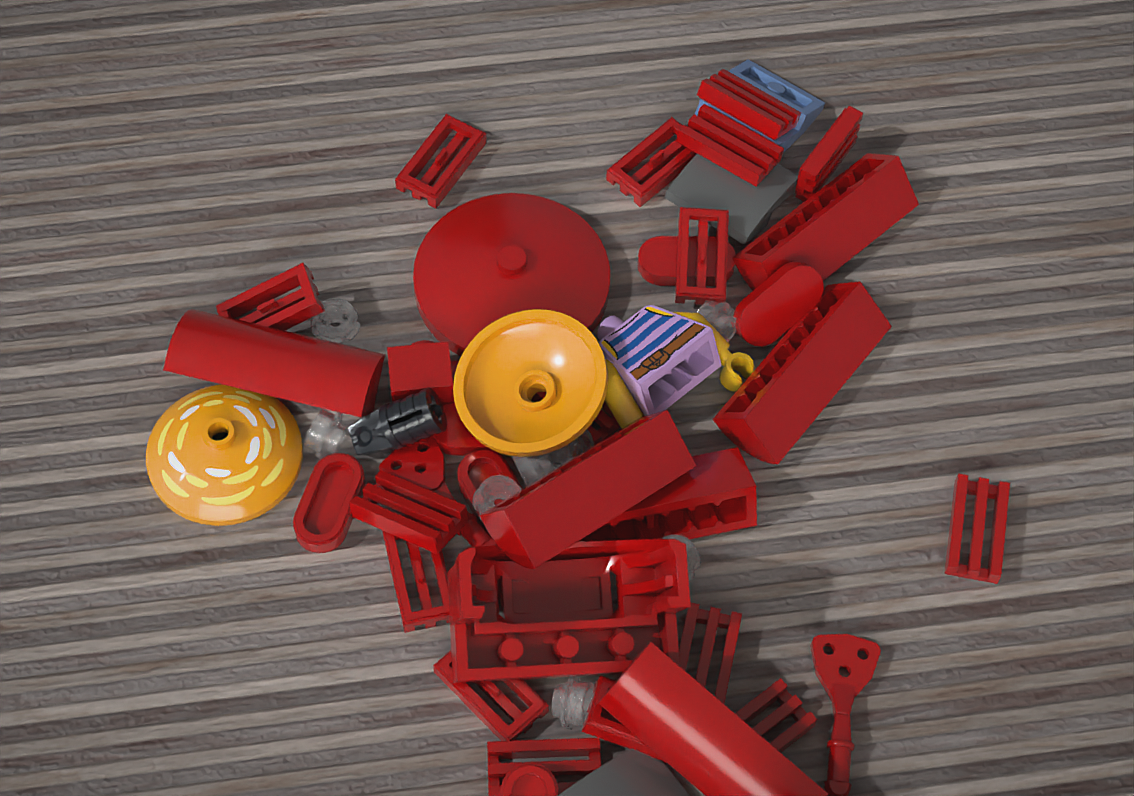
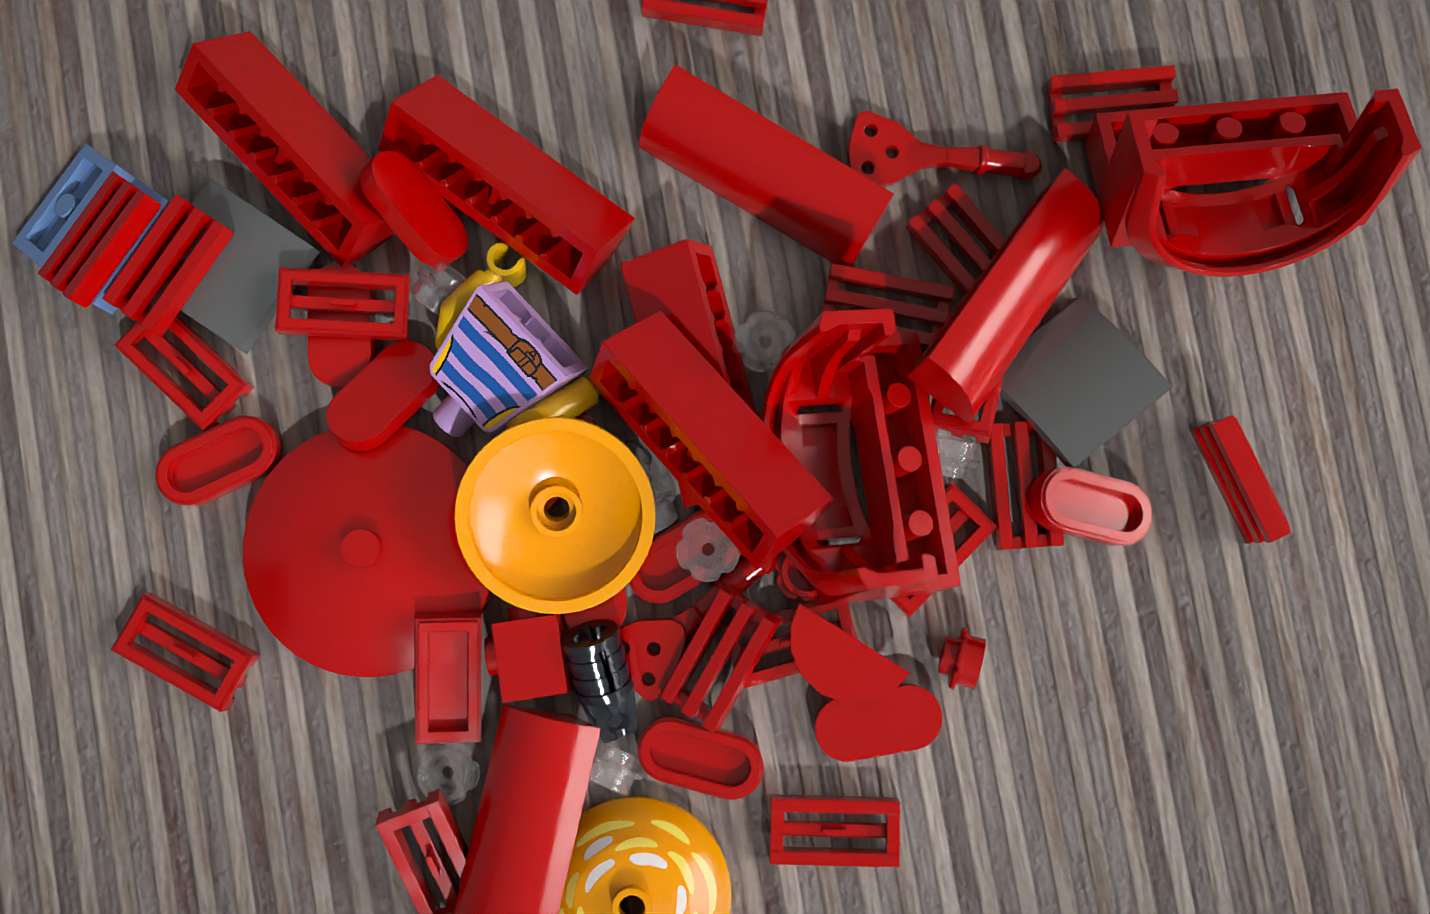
camera: 90 degrees left, 25 degrees up
red tile [795,106,863,202] -> none
none -> red tile [155,415,283,506]
none -> red tile [326,341,439,451]
none -> red tile [415,611,482,744]
none -> red brick [638,64,894,267]
none -> red tile [769,794,900,868]
none -> red tile [789,603,910,703]
none -> red tile [813,683,942,762]
none -> red plate [937,627,986,690]

